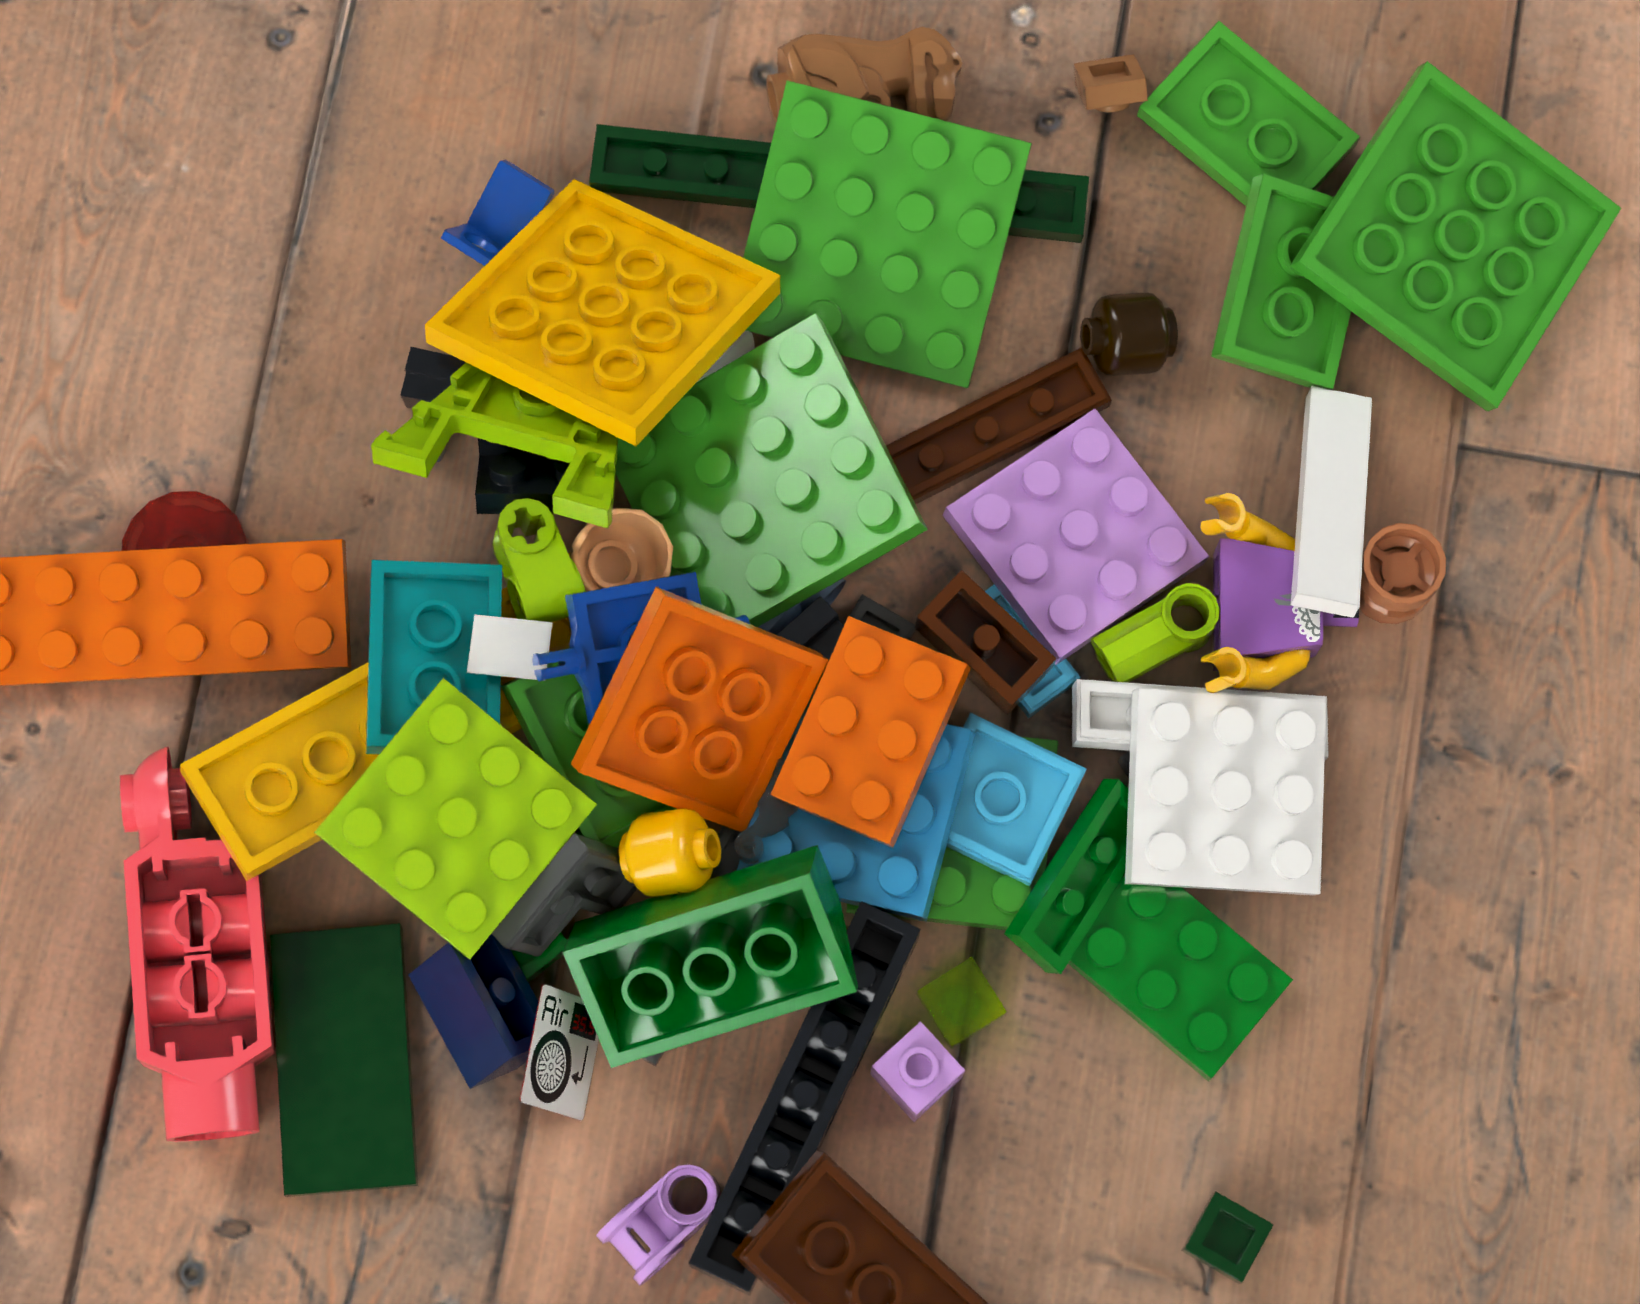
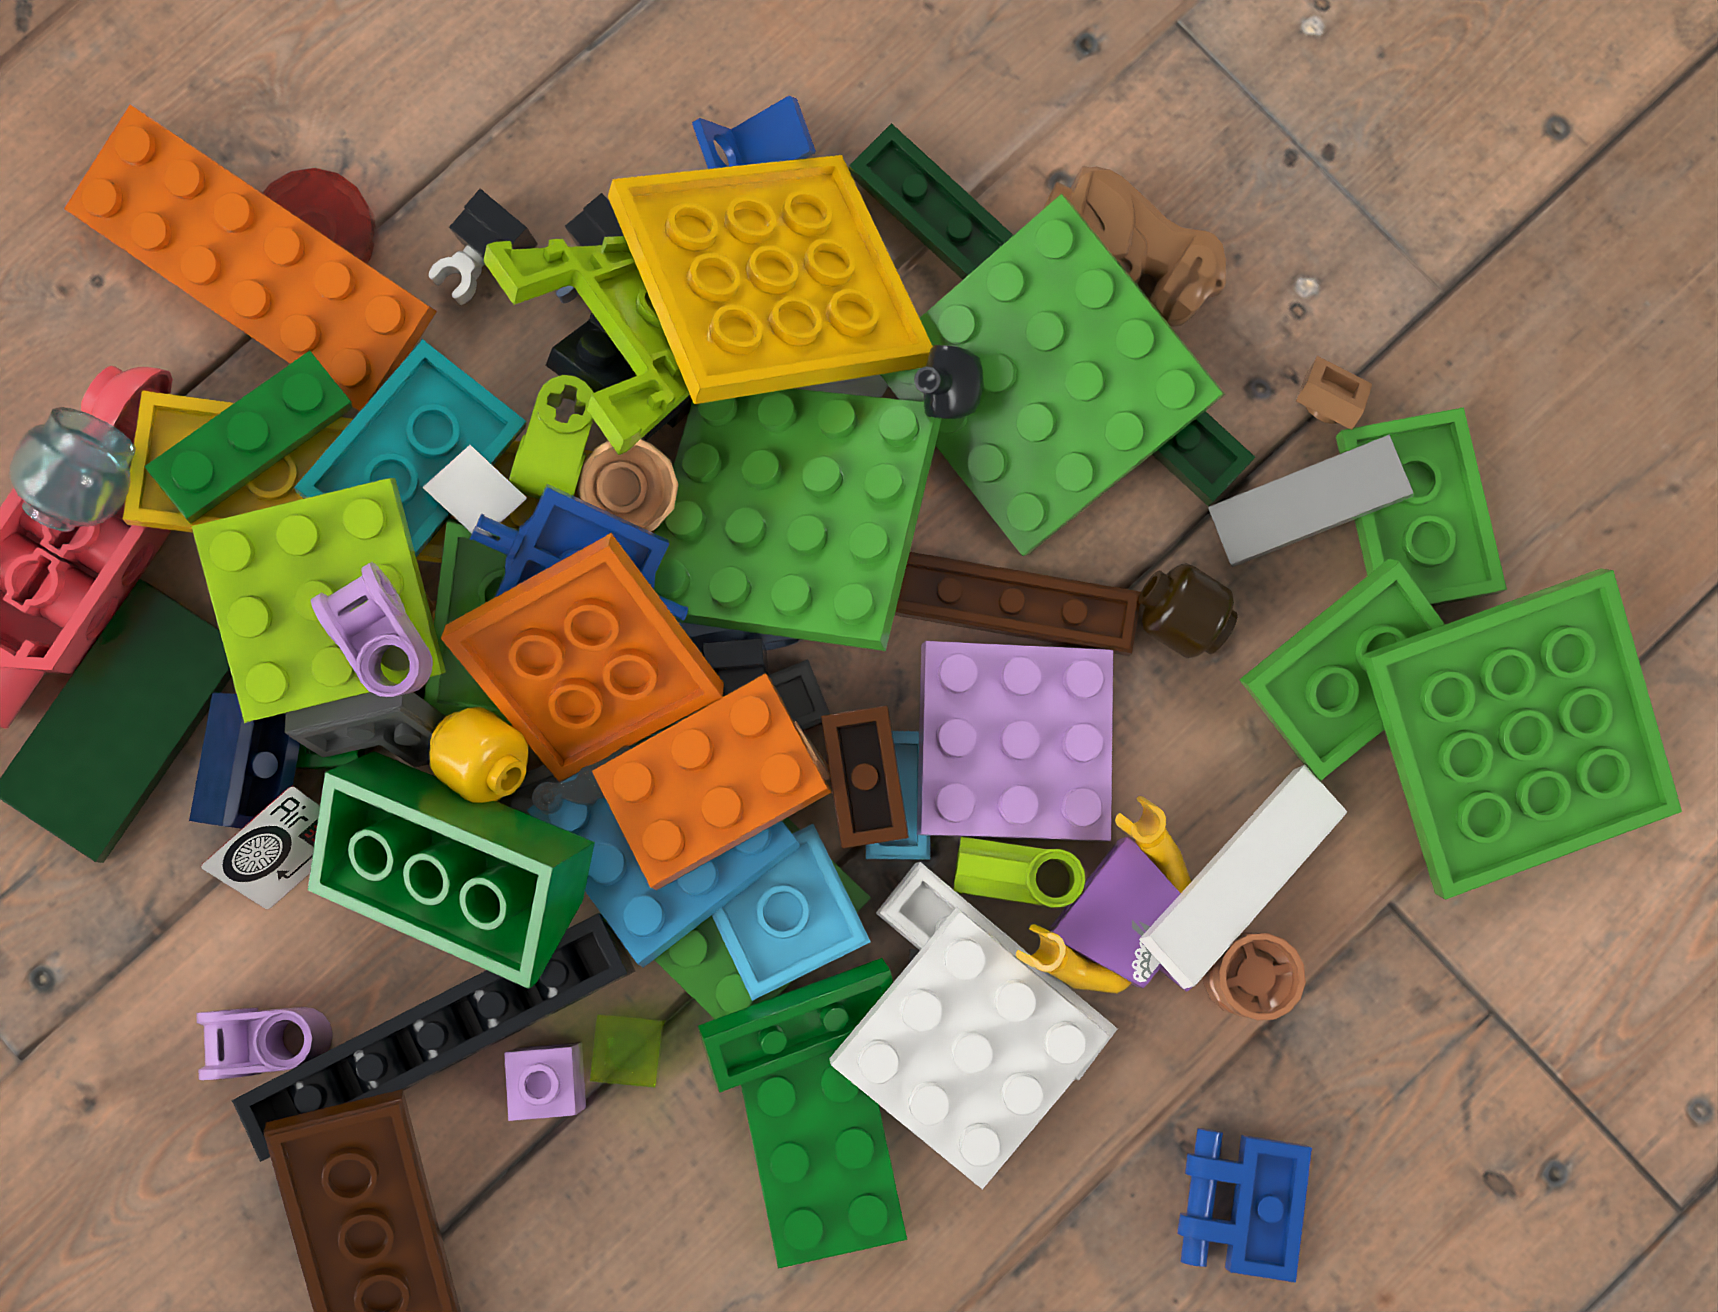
camera: 35 degrees right, 5 degrees up
none -> clear light blue piece [9,407,136,531]
none -> green plate [144,350,352,524]
none -> lavender piece [311,562,433,697]
none -> black piece [429,189,538,305]
none -> black piece [914,345,984,419]
none -> blue plate [1177,1128,1312,1283]
none -> light grey tile [1208,435,1414,567]

